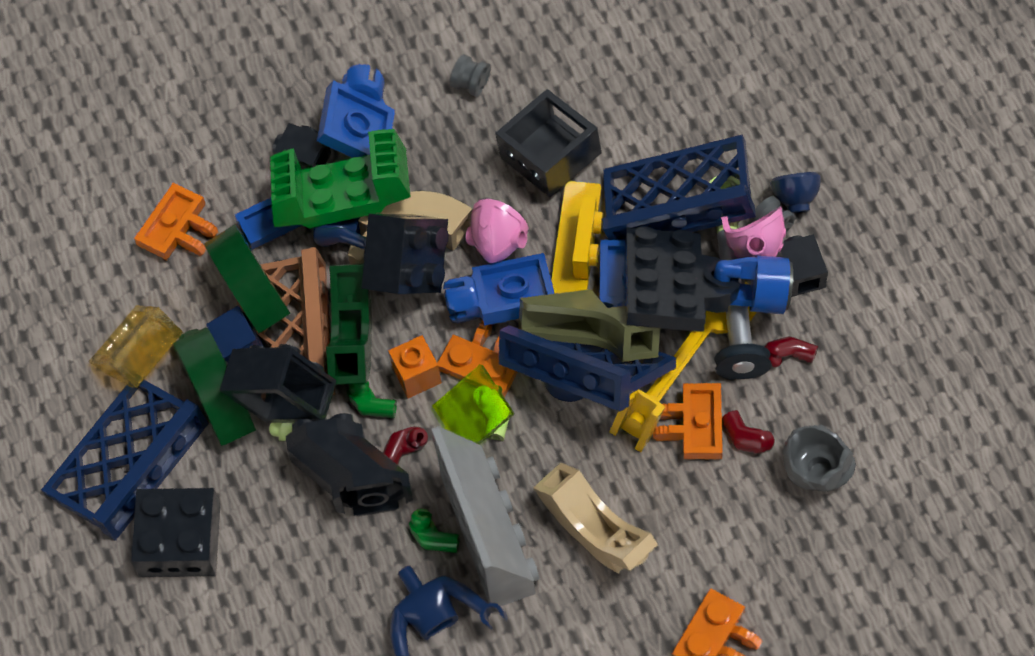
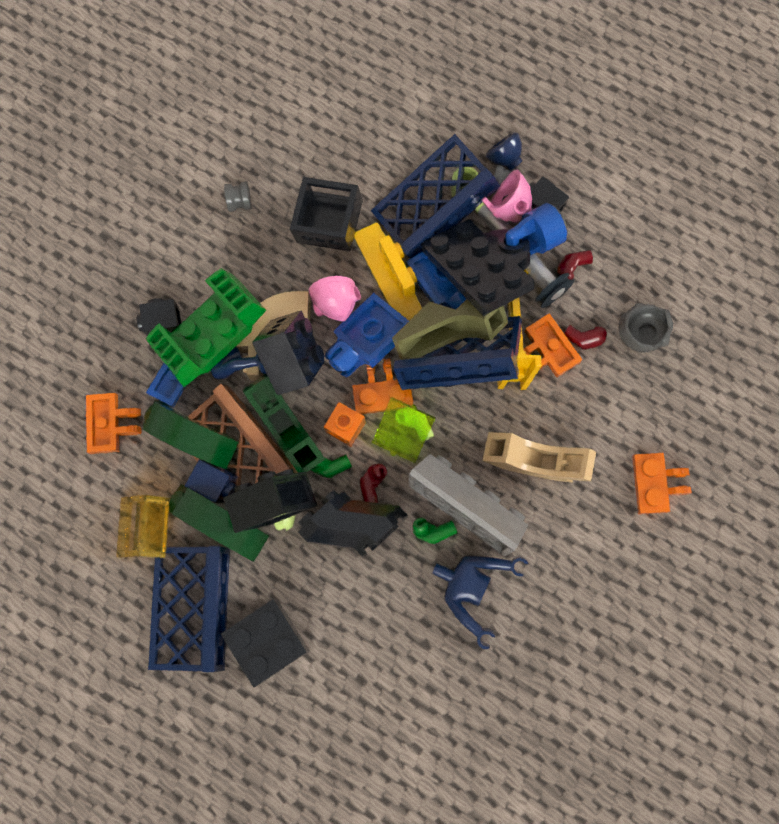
camera: 35 degrees left, 15 degrees up
blue plate [317,64,395,158] -> none

